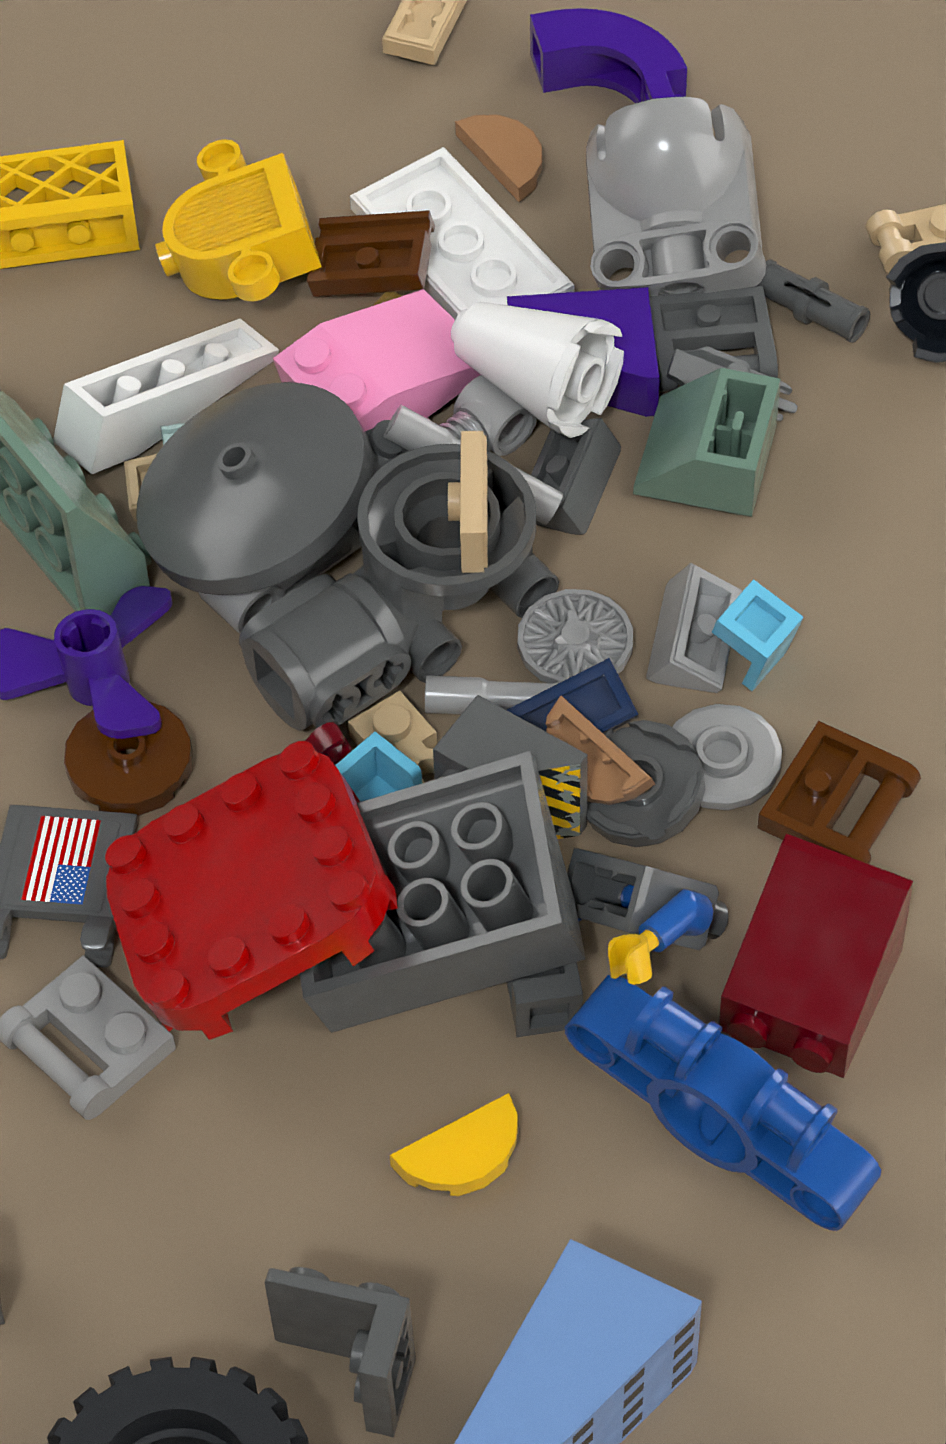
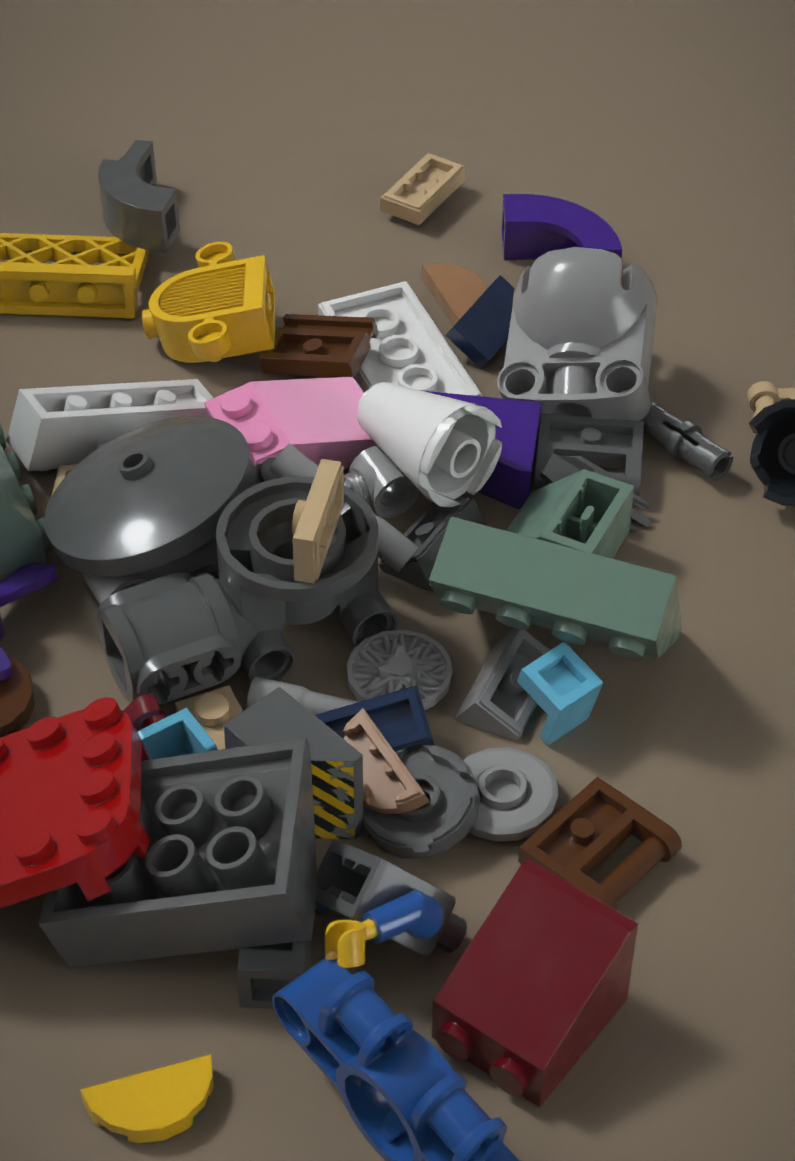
camera: 10 degrees right, 10 degrees down
none -> dark grey arch [98,140,180,253]
none -> sand green slope [429,517,682,660]
none -> dark blue tile [445,275,515,369]

